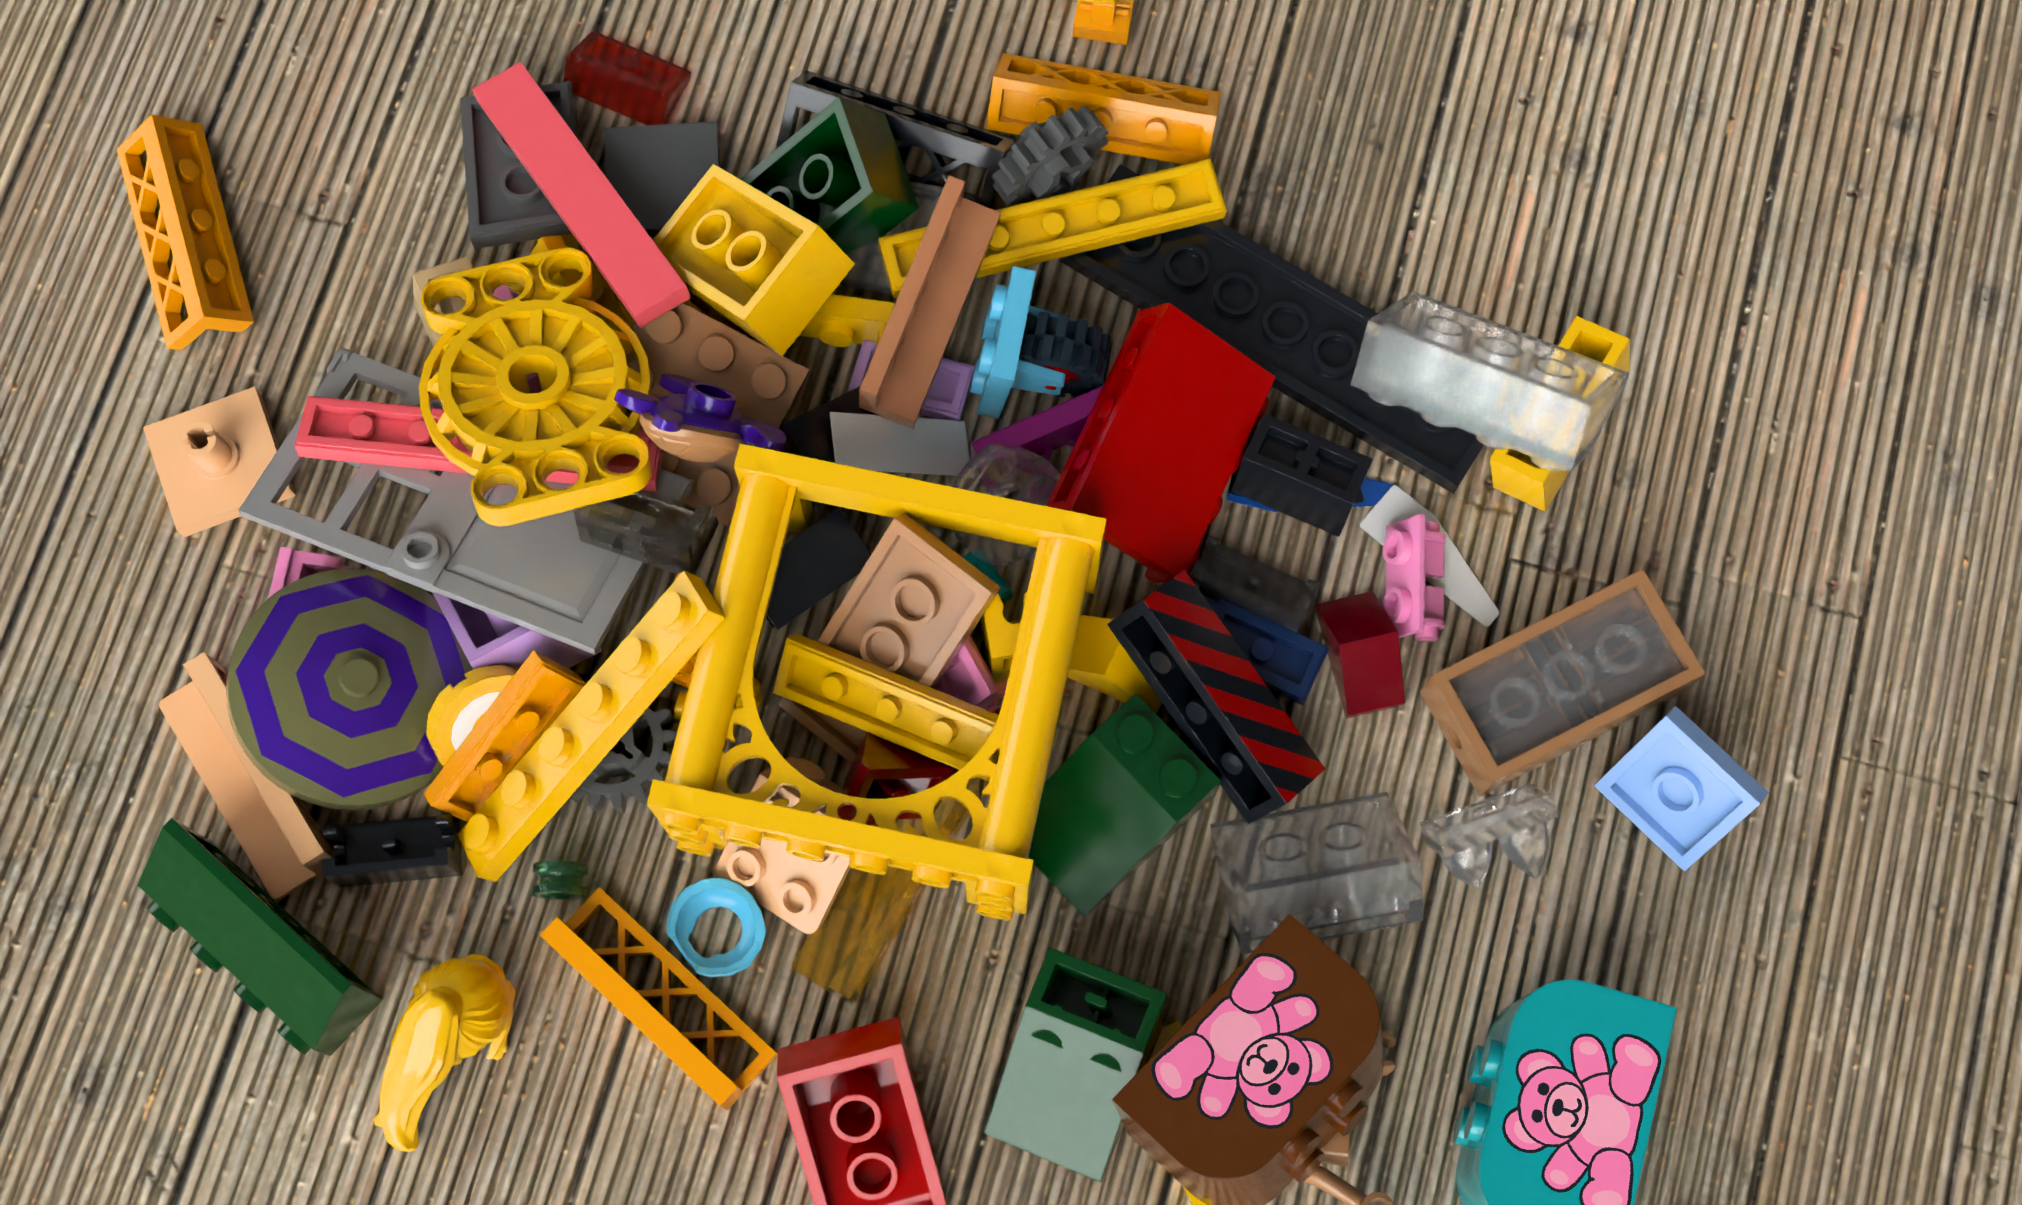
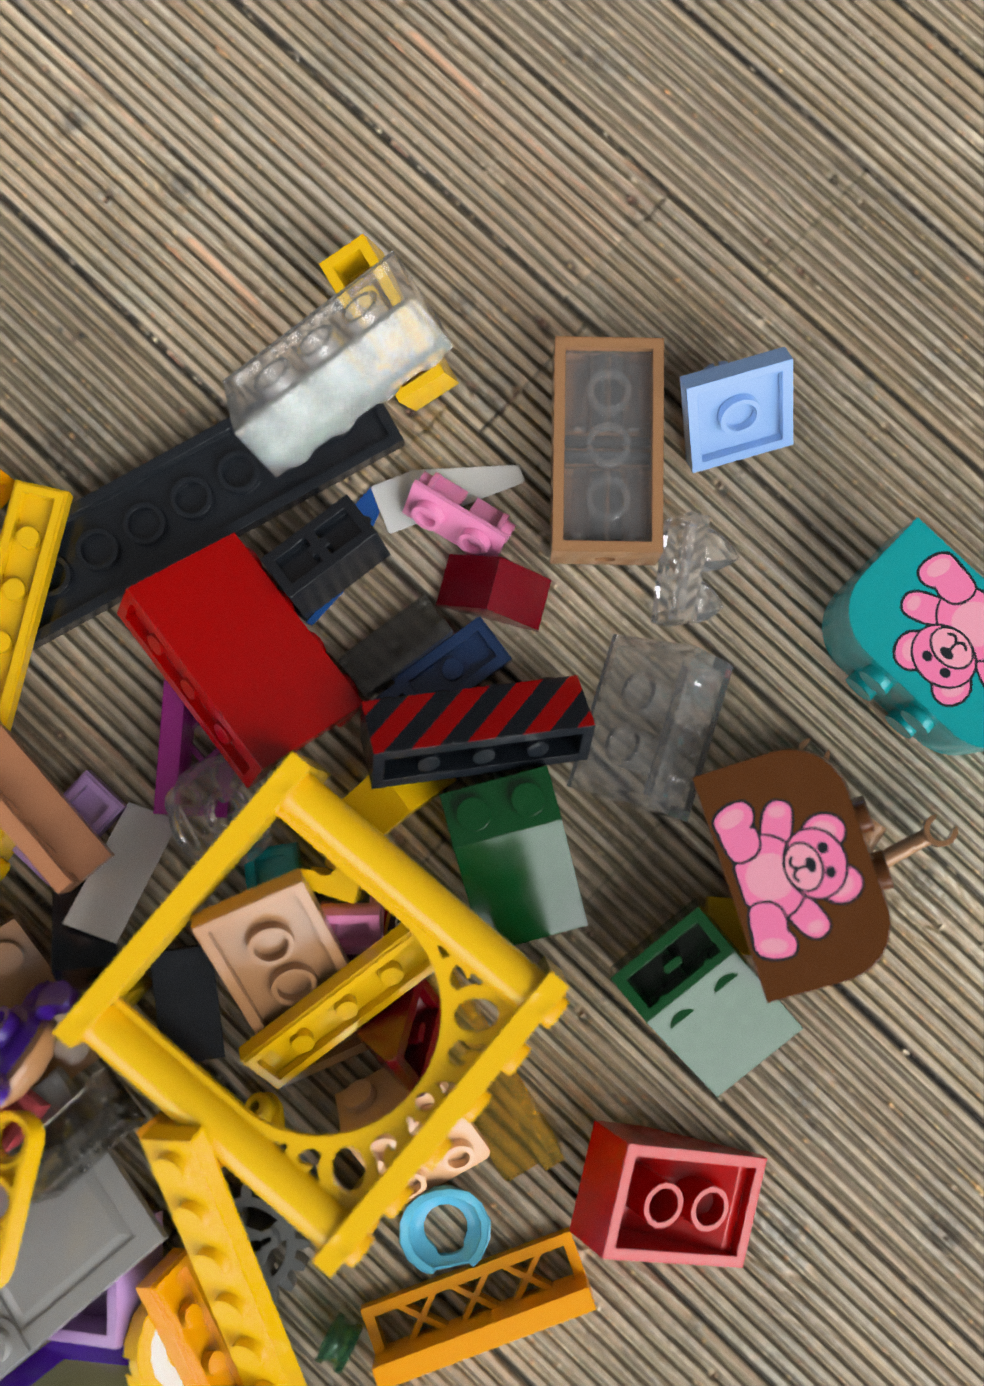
camera: 60 degrees left, 10 degrees up
plate [970,266,1113,419] -> none

